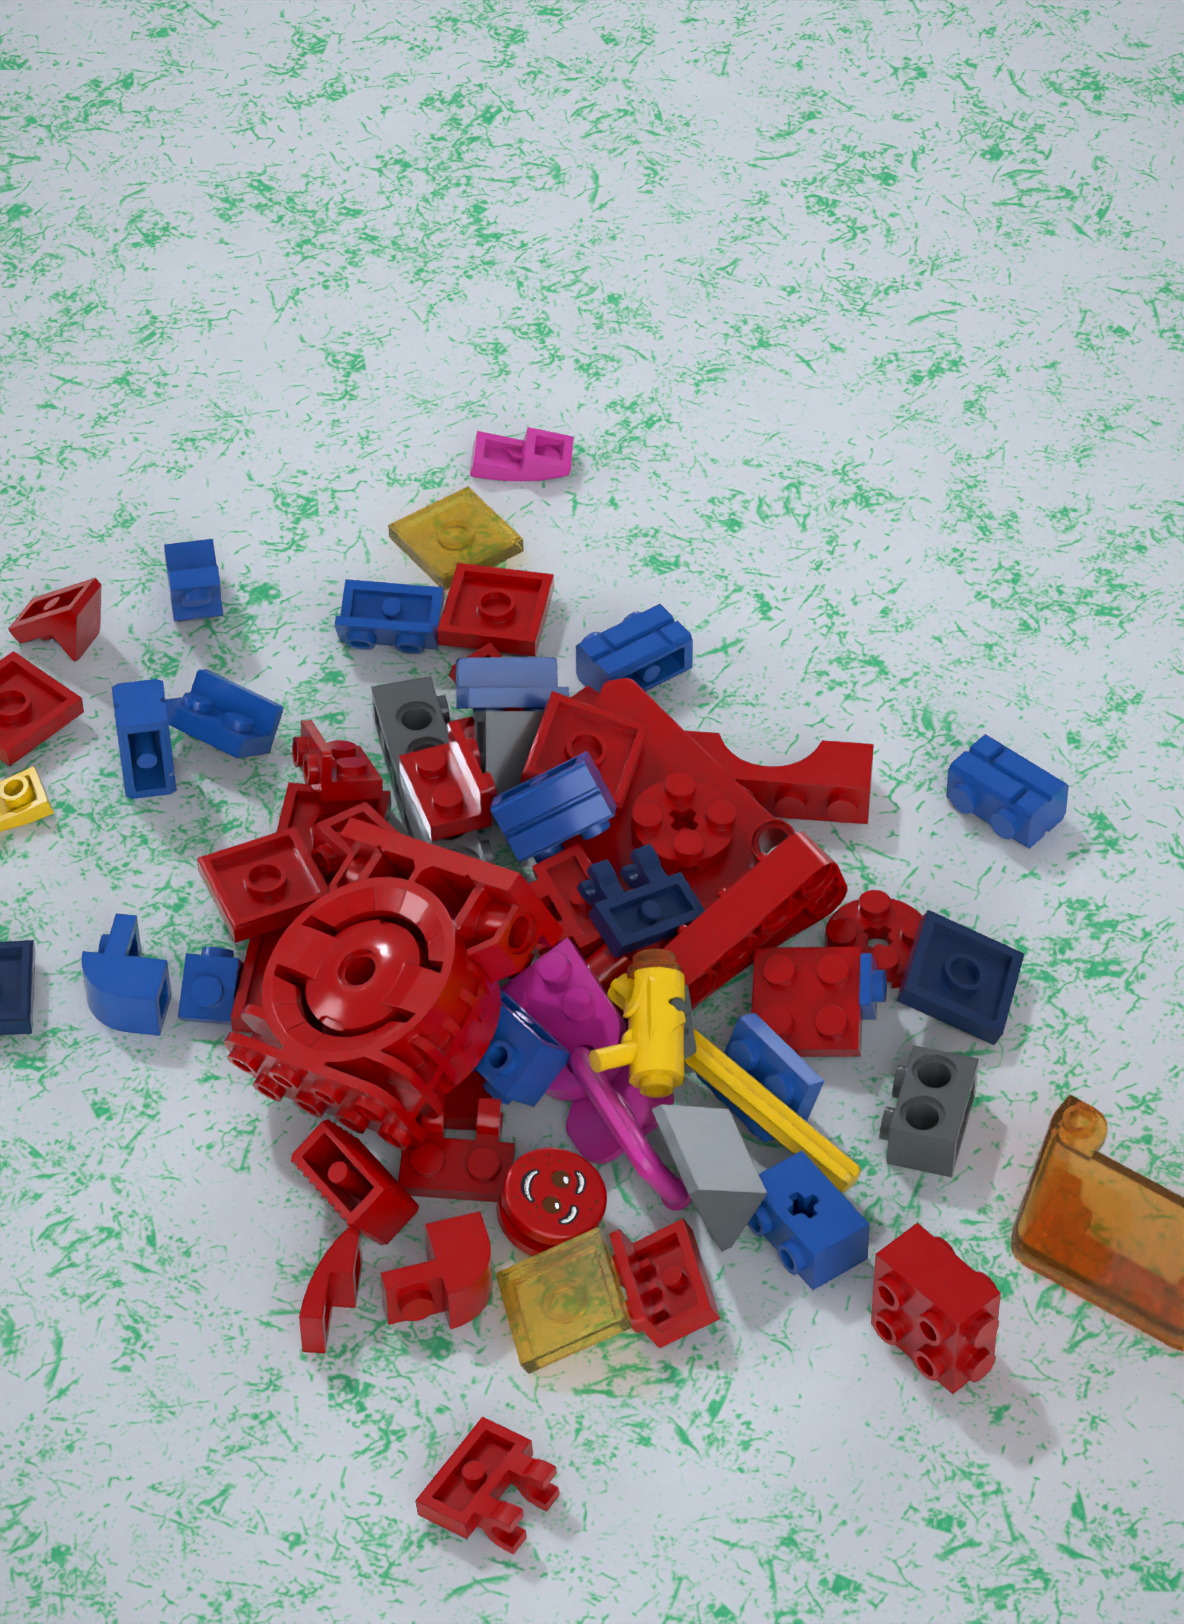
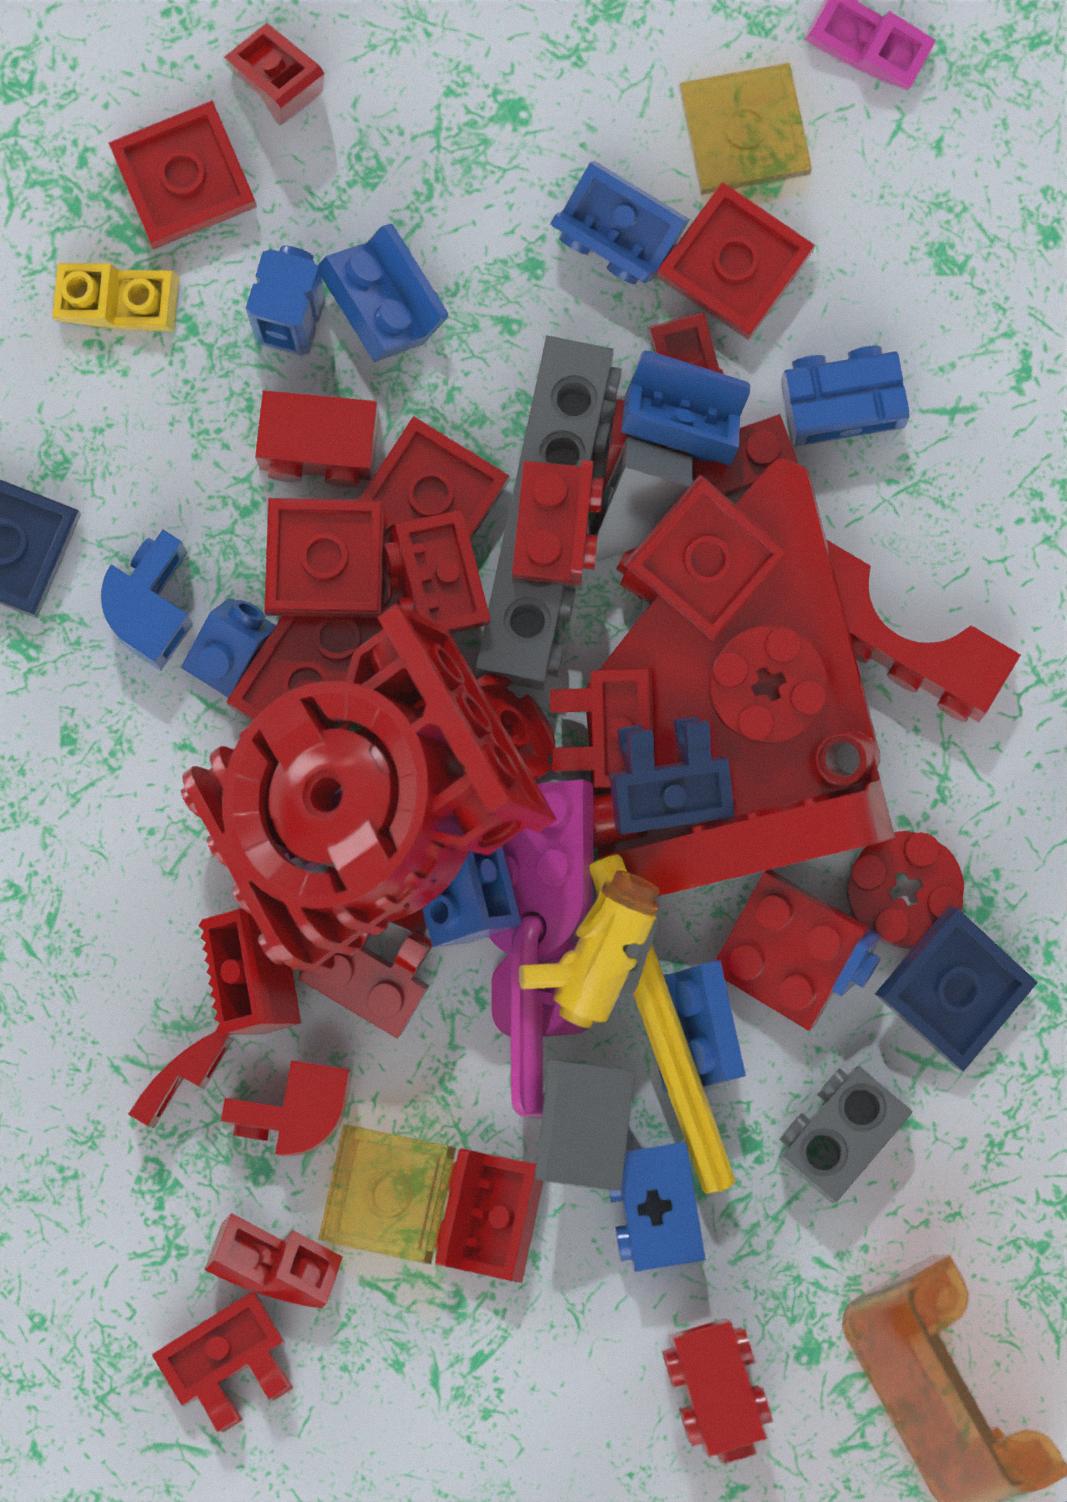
camera: 25 degrees right, 35 degrees up
blue brick [164,539,223,622] -> none
red bracket [292,720,383,802] -> none
blue brick [490,751,617,863] -> none
red head [496,1147,607,1260] -> none
none -> red slope [204,1213,343,1309]
none -> red brick [255,390,380,487]

